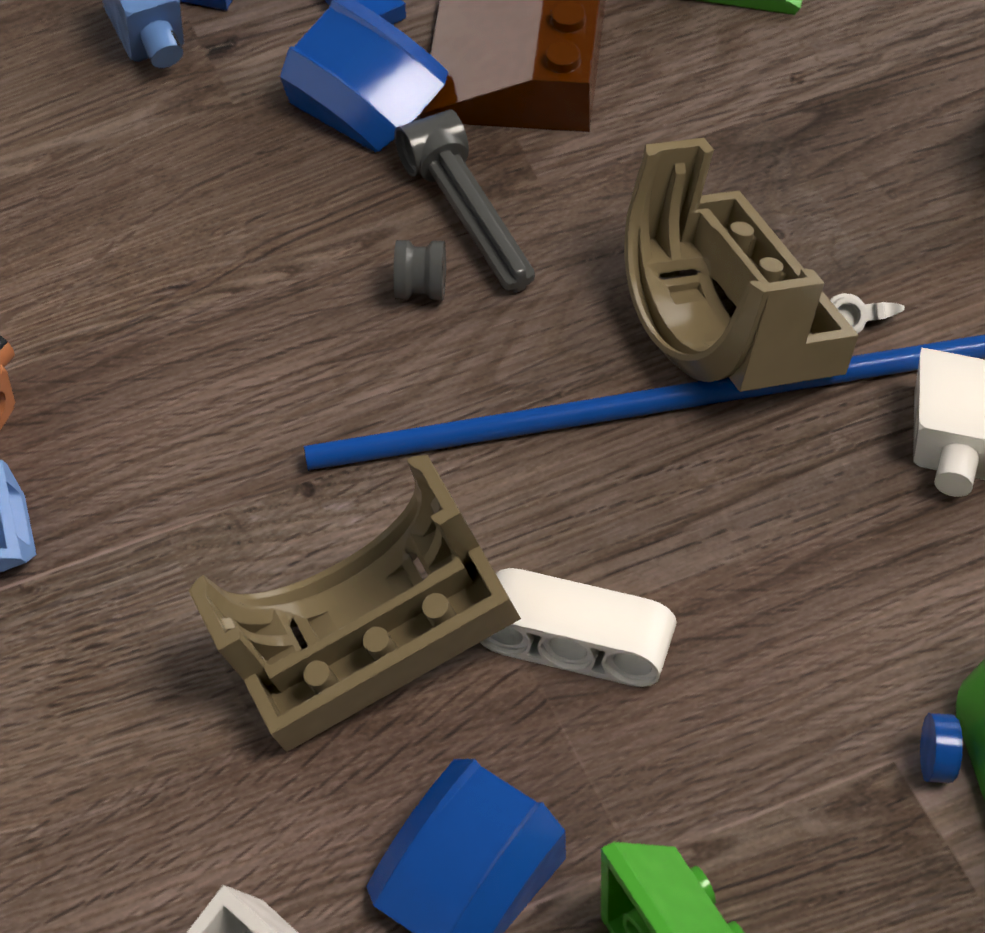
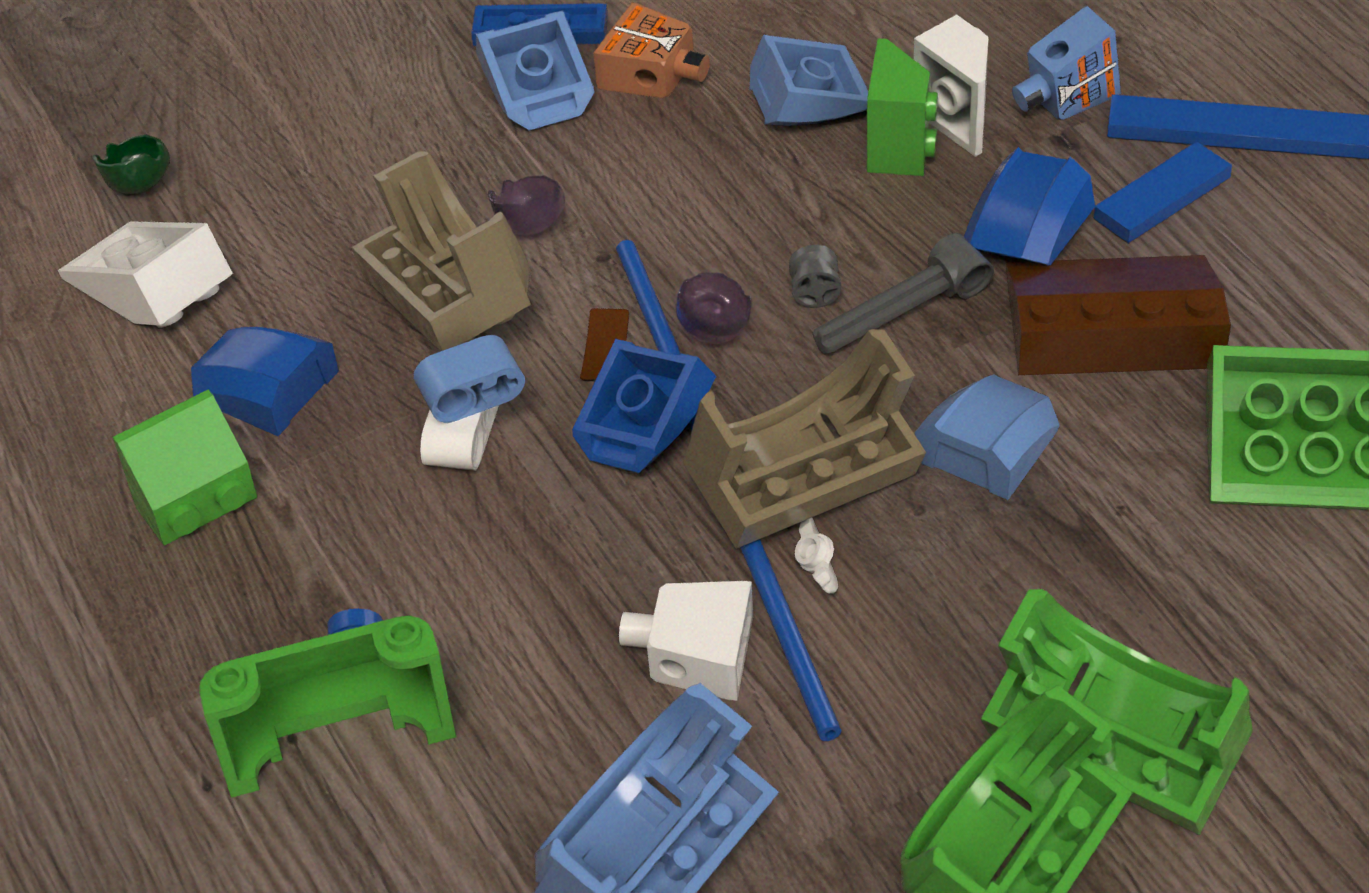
camera: 85 degrees right, 5 degrees down
none -> medium blue beam [414,335,525,423]
none -> clear purple hair [487,175,565,236]
none -> blue slope [572,339,717,473]
none -> reddish brown sticker [580,308,629,380]
none -> clear purple hair [676,272,752,345]
none -> medium blue slope [749,35,869,126]
none -> bright green slope [867,38,938,176]
none -> white slope [914,15,988,157]
none -> medium blue slope [915,375,1060,500]

